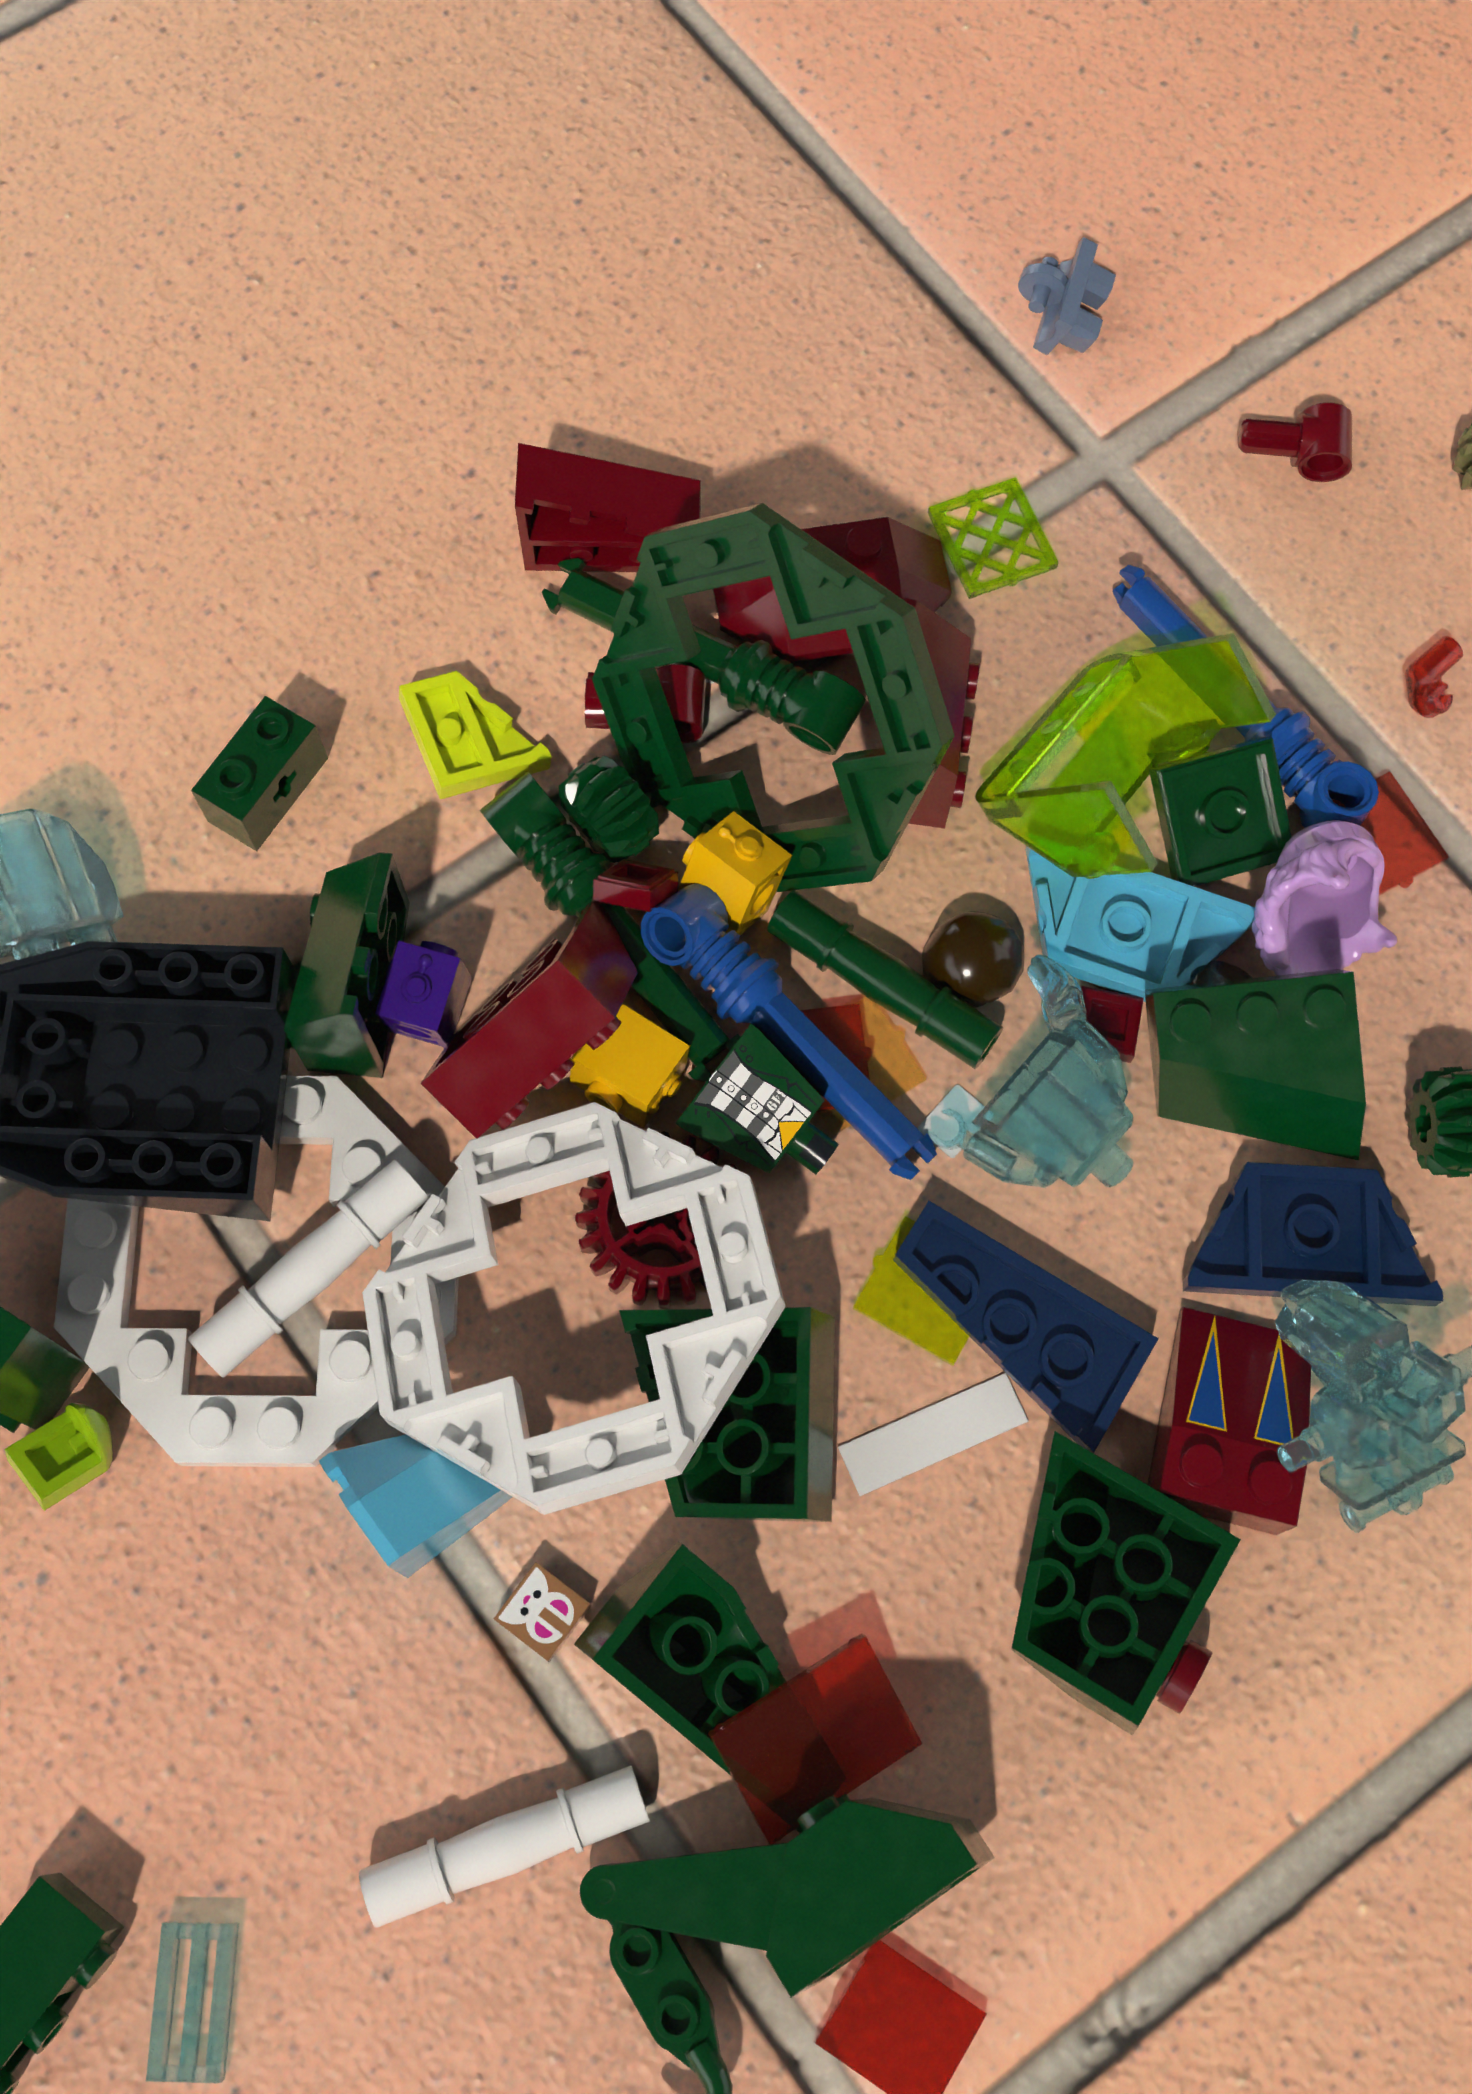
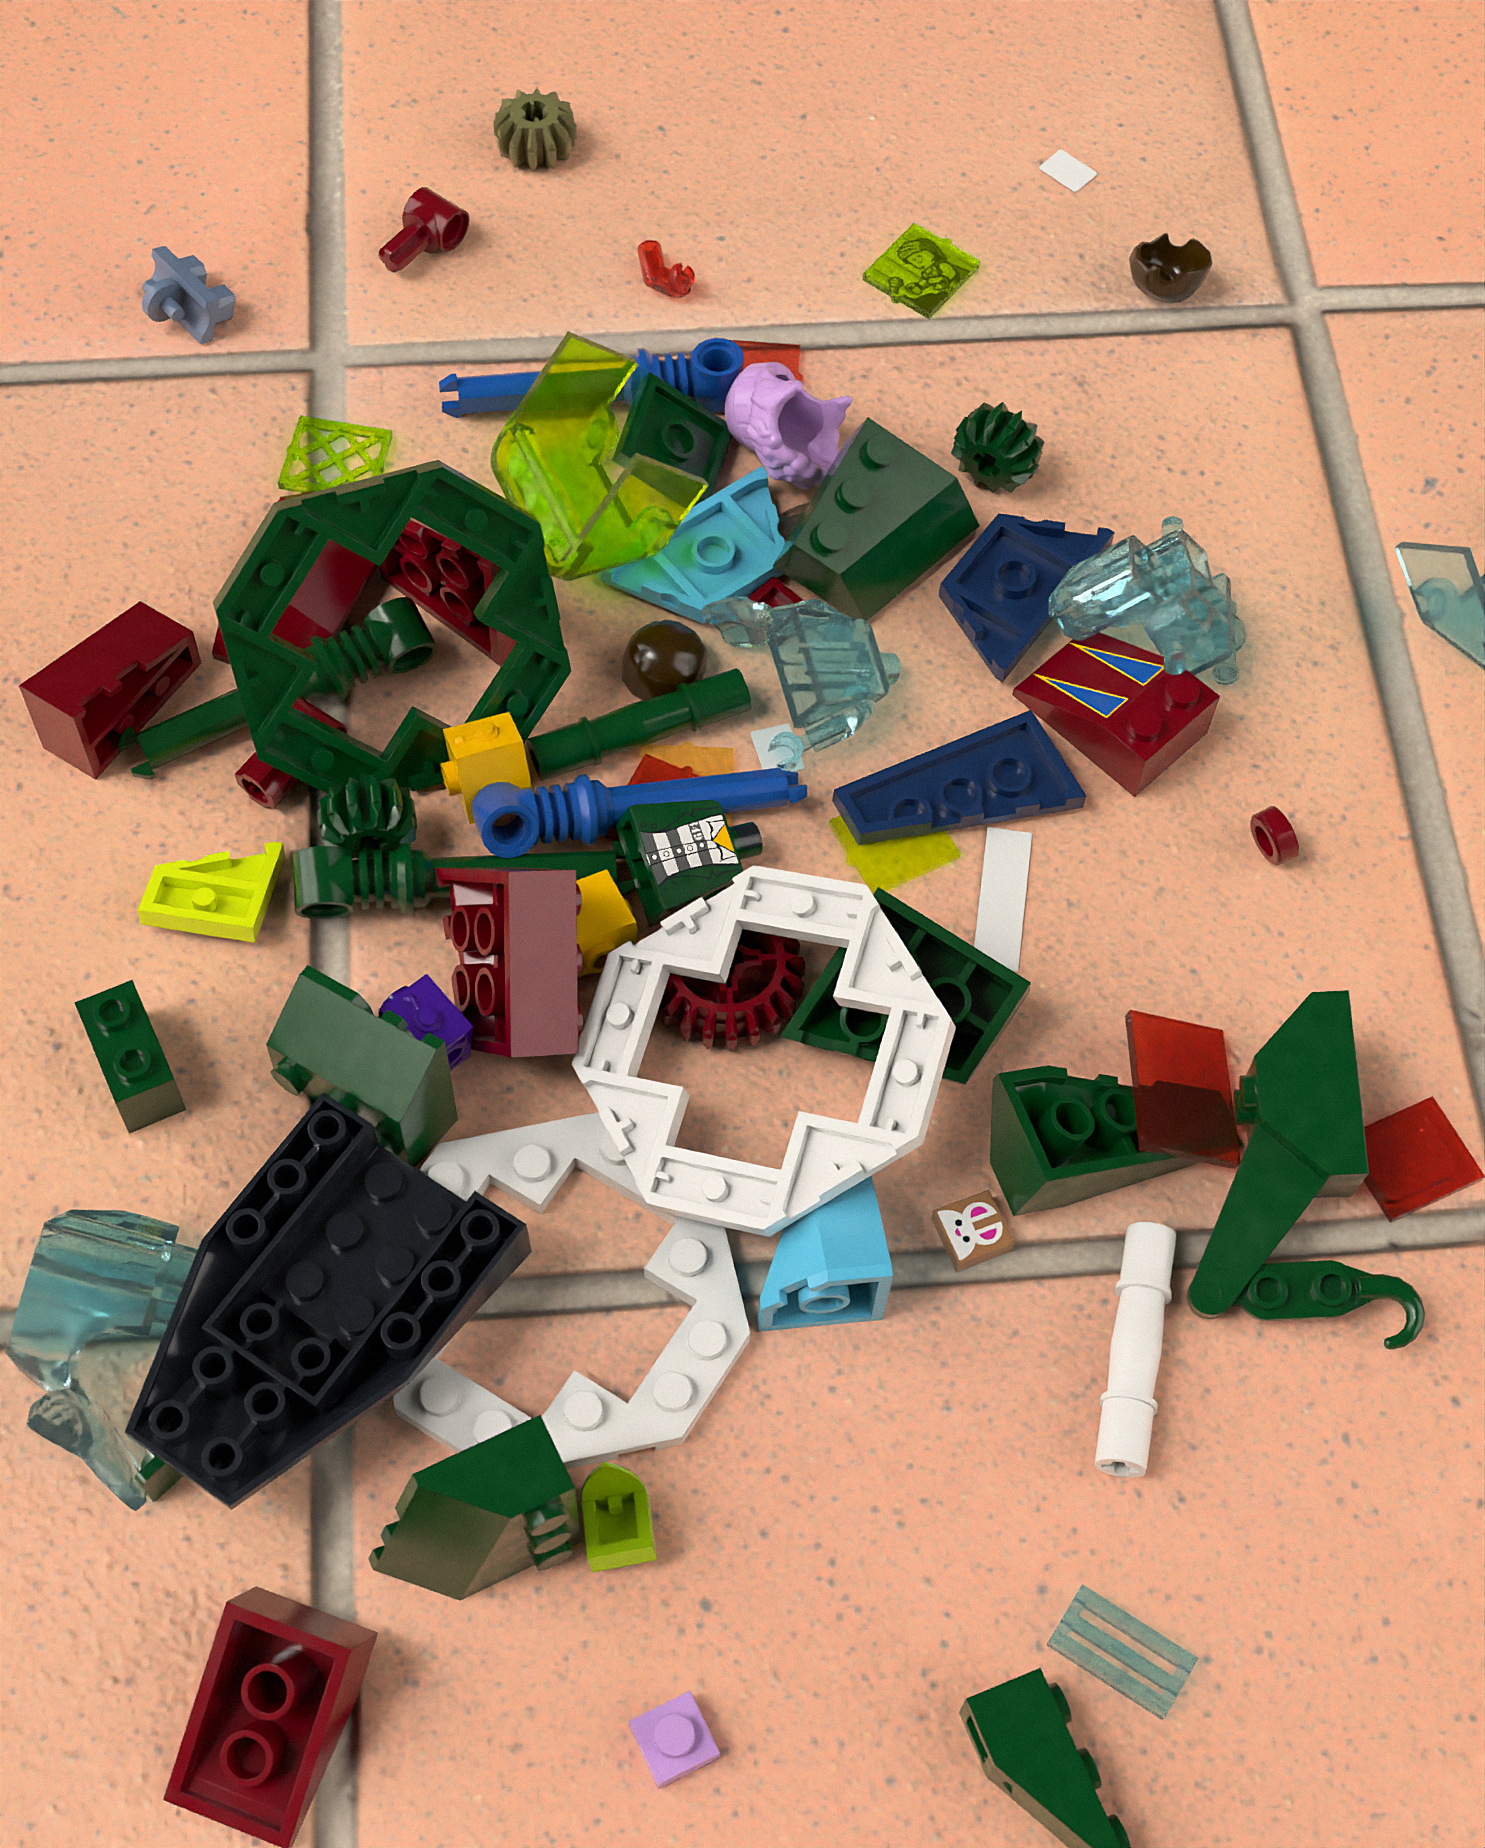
camera: 60 degrees left, 10 degrees down
white piece [188,1159,429,1378] -> none
dark red tile [593,859,678,912] -> none
dark green wedge [1011,1431,1241,1735] -> none

